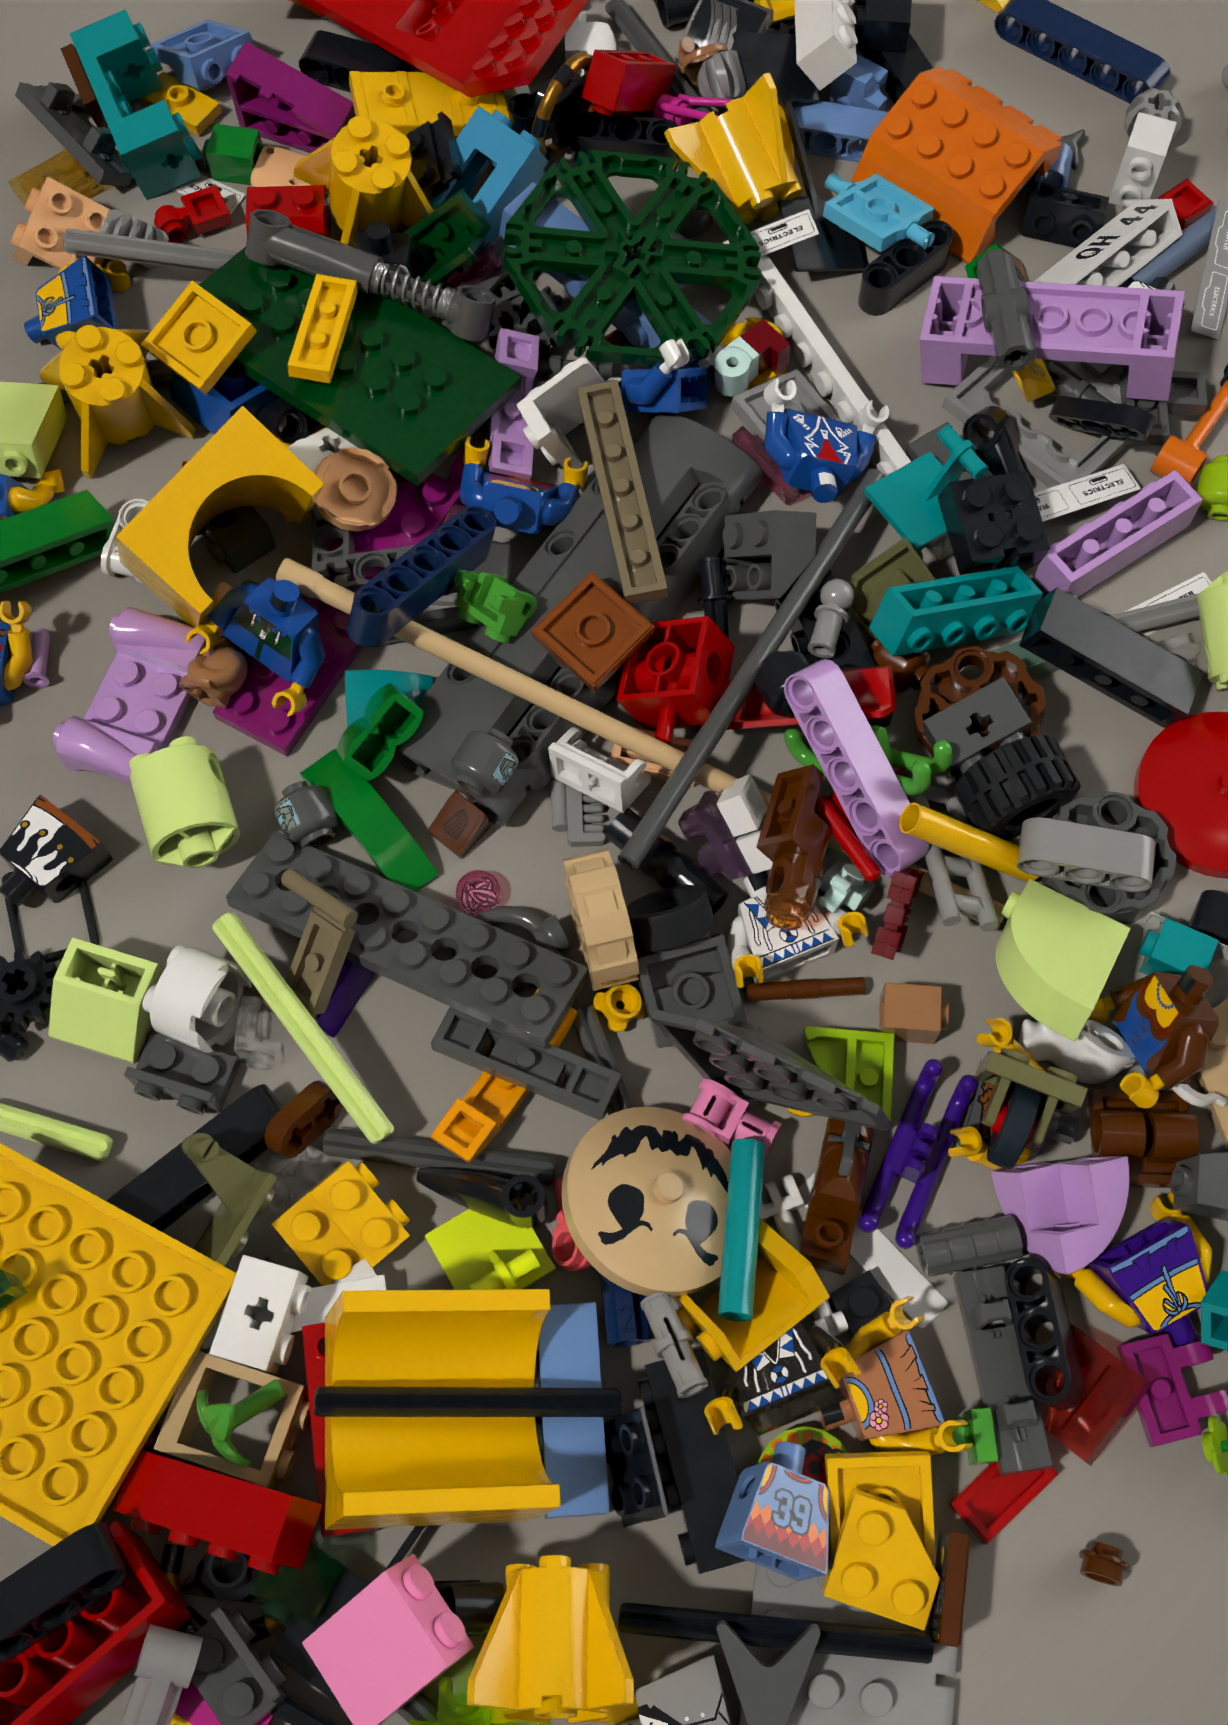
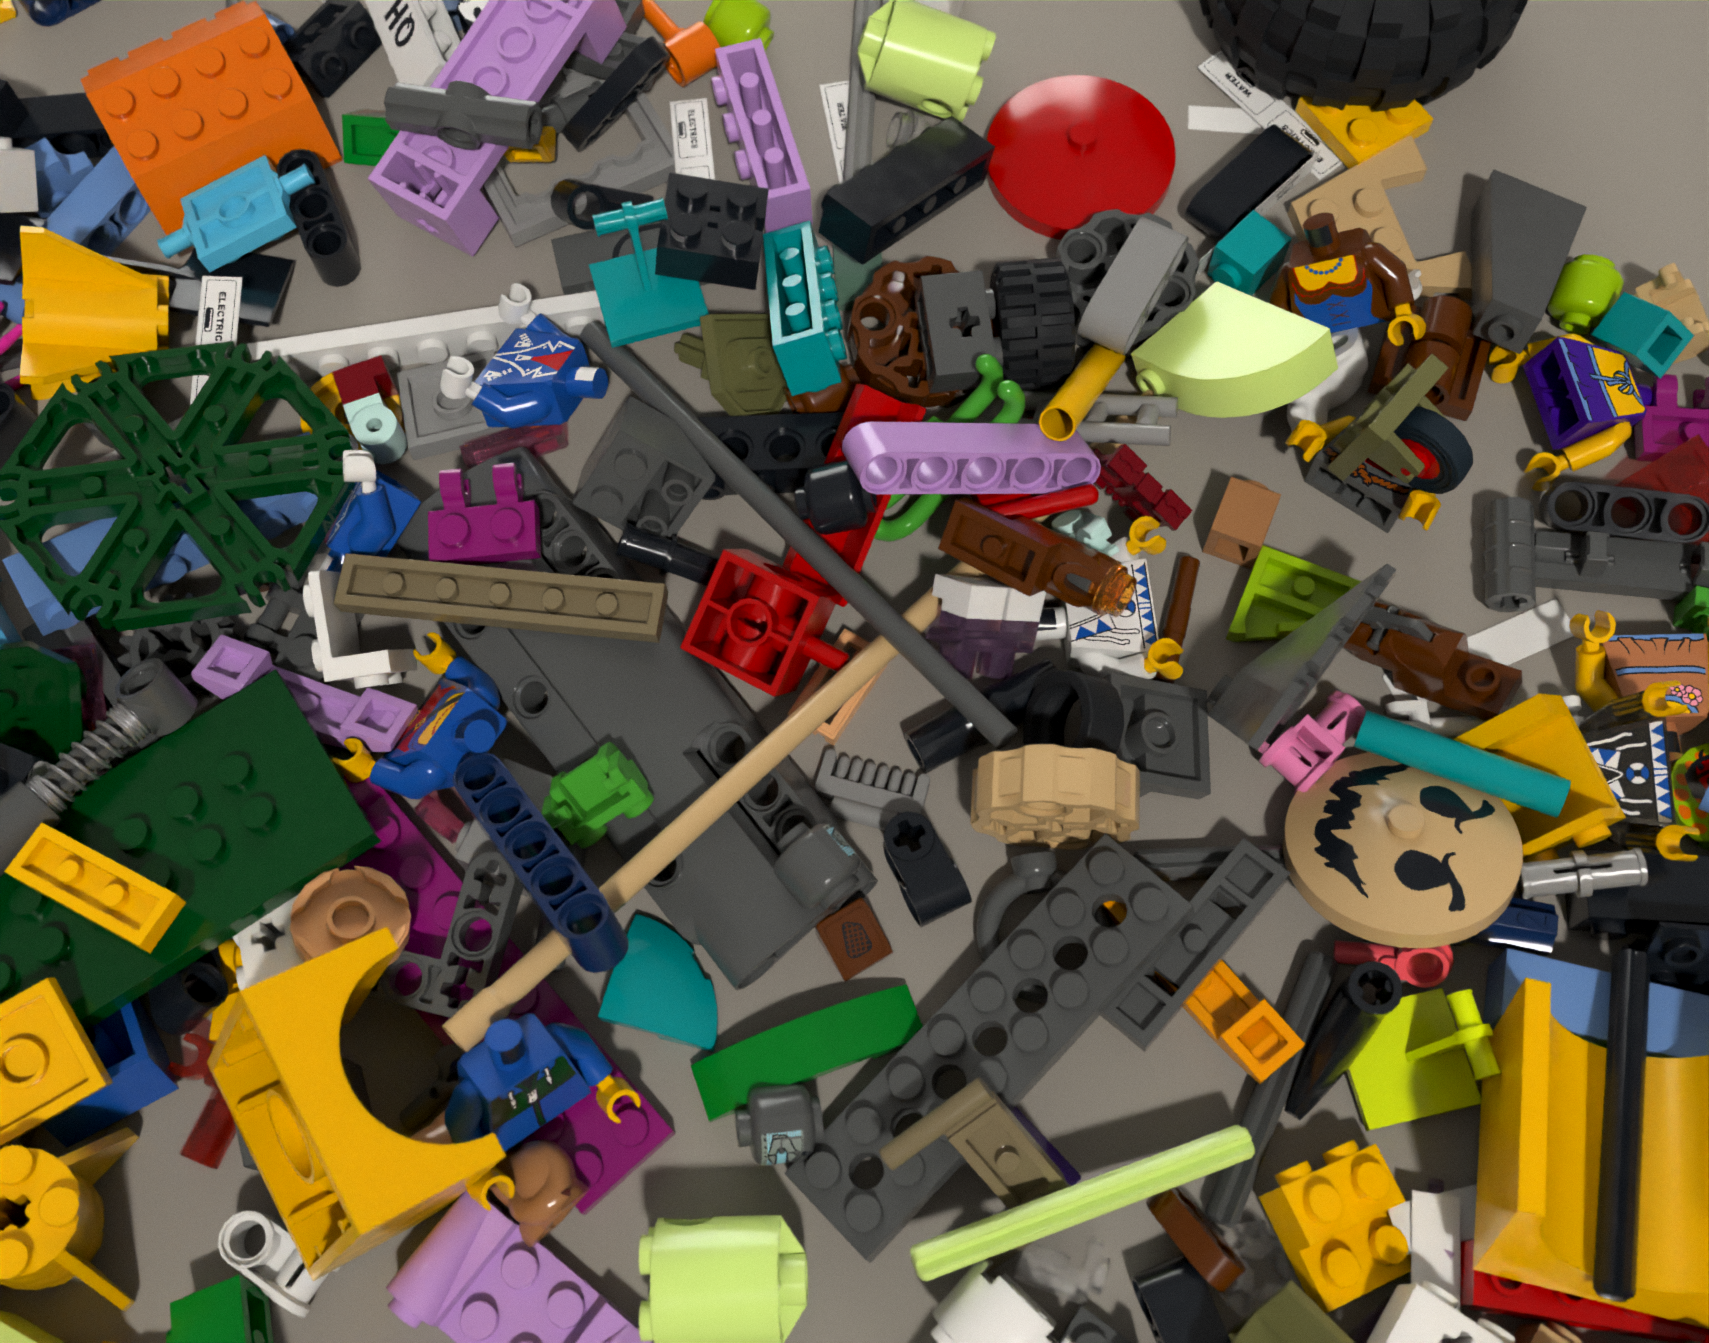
camera: 70 degrees left, 0 degrees up
green brick [337,683,423,781] -> none
clear pink tile [456,870,501,917] -> none
dark orange plate [531,571,655,693] -> none
white hinge [548,727,651,813] -> none
yellow plate [593,982,647,1032] -> none
light grey pin [807,578,854,658] -> none
black plate [828,1270,892,1338] -> none
dark purple piece [858,1059,978,1250] -> none
lavender brick [991,1156,1129,1275] -> none
none -> magenta plate [428,463,541,565]
none -> black piece [884,812,972,928]

